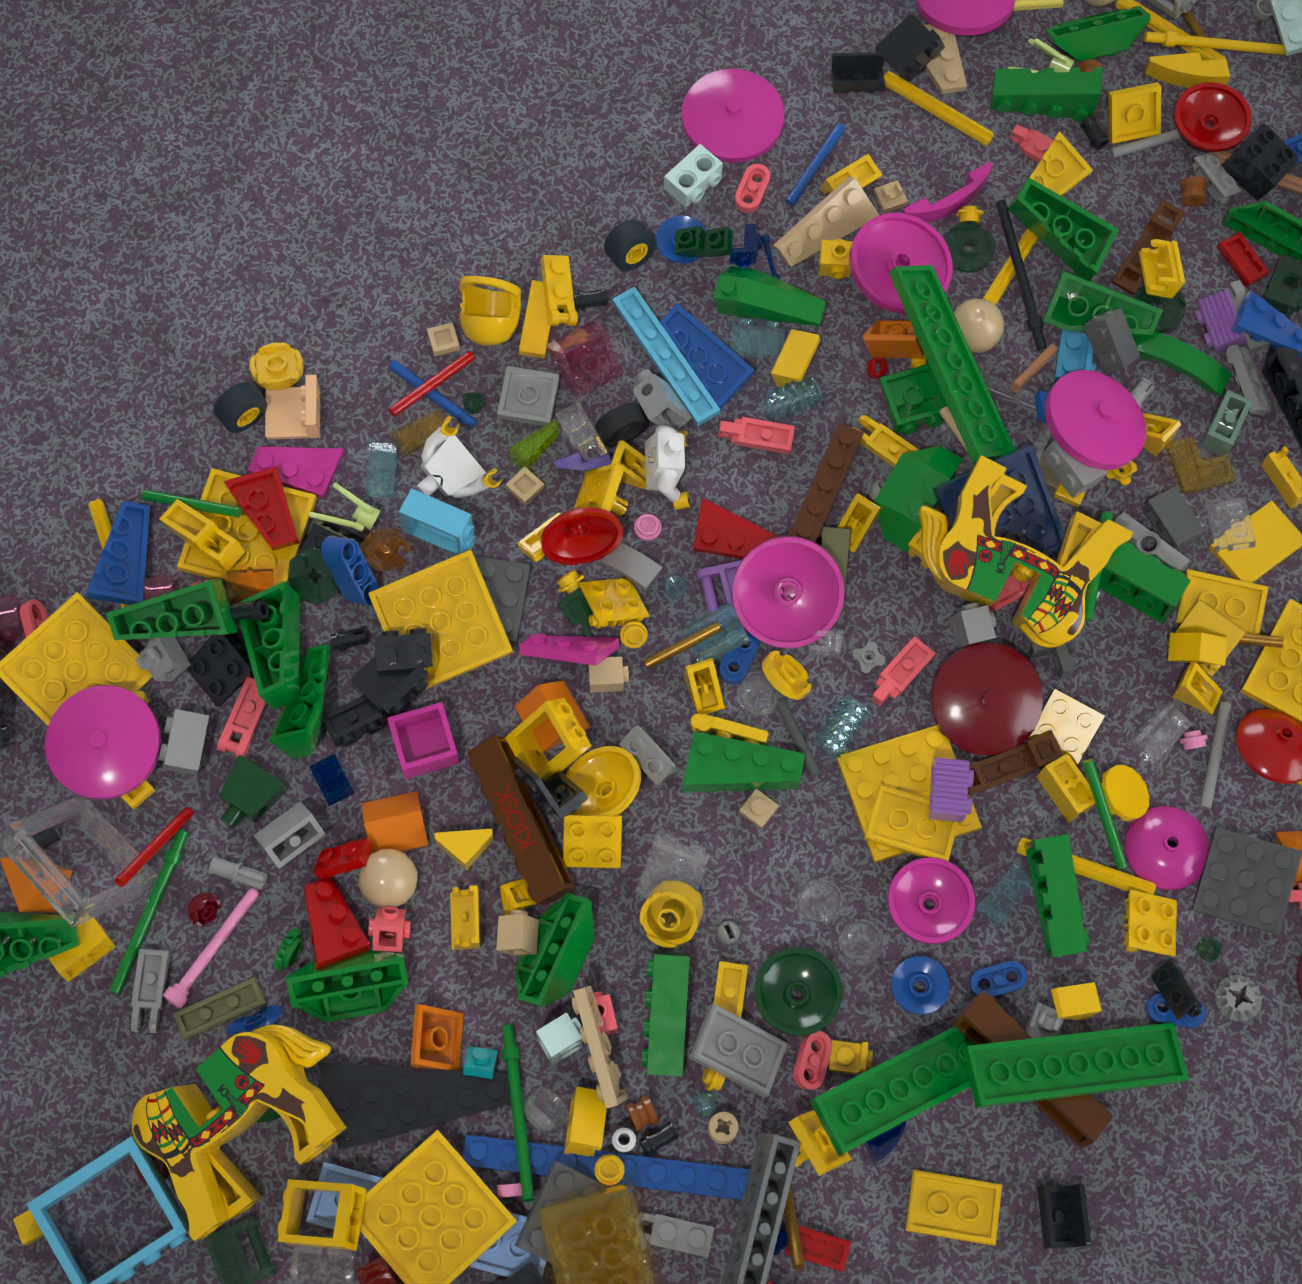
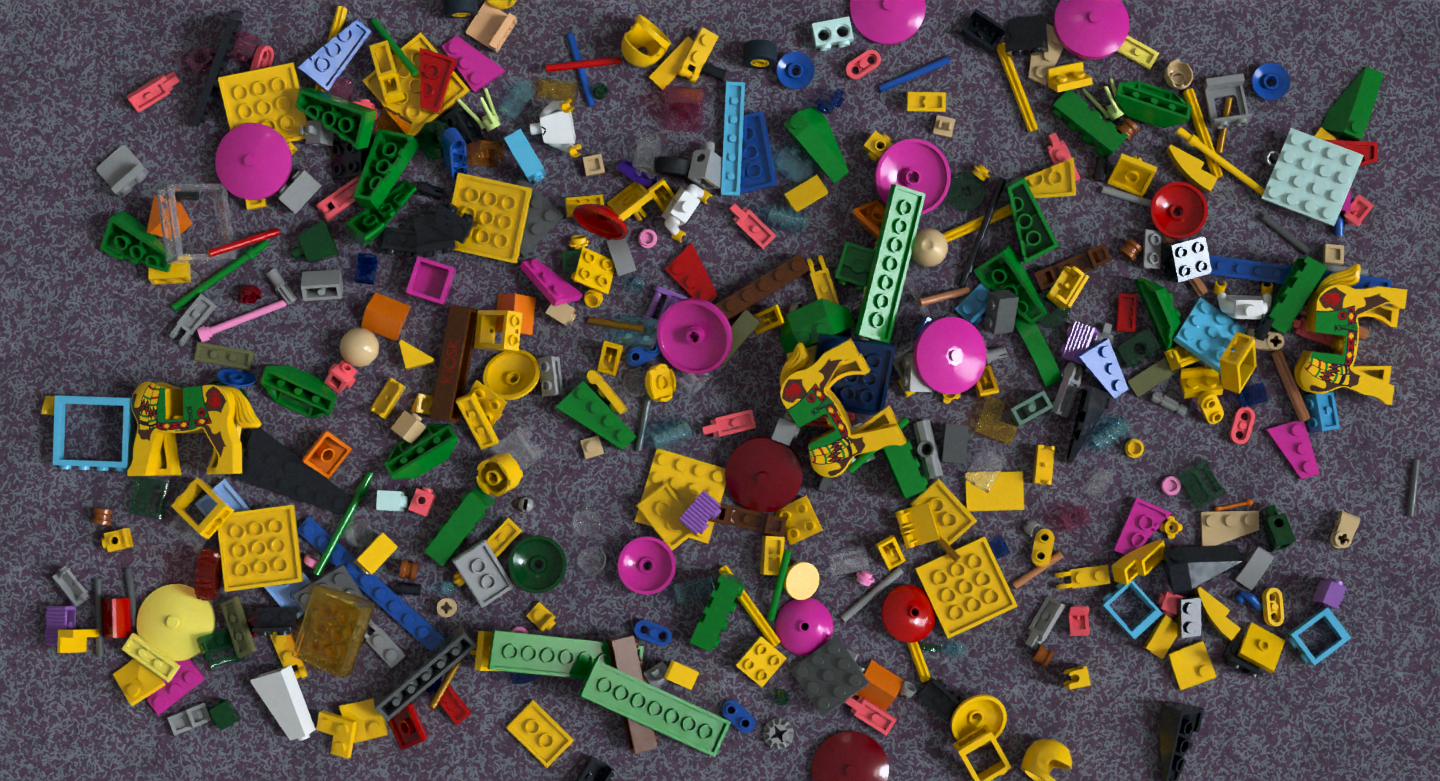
camera: 30 degrees right, 15 degrees up
black pin [230,599,269,621] -> none
green gear [273,927,304,973] -> none
red wing [303,877,370,970] -> none
red plate [313,838,373,880] -> none
tan plate [427,322,460,357] -> none
teal plate [463,1046,498,1079] -> none
light grey plate [497,366,560,427] -> none
clear neon green slope [508,419,560,469] -> none
black bracket [512,757,588,820] -> none
tan wing [572,985,629,1108] -> none
yellow plate [594,1154,625,1186] -> none
white pin [612,1128,636,1153] -> none
dark green slope [674,226,732,257] -> none
clear blue hinge [760,234,781,280] -> none
tan wing [773,176,879,267] -> none
coral plate [793,1031,832,1090] -> none
light grey plate [852,642,885,673] -> none
red hinge [866,357,888,380] -> none
blue dish [891,956,950,1015] -> none
dark pink slope [903,162,993,223] -> none
black hinge [1151,958,1202,1020] -> none
yellow slope [1168,633,1227,666] -> none
none -> yellow tile [456,392,499,450]
none -> yellow bracket [1047,61,1093,92]

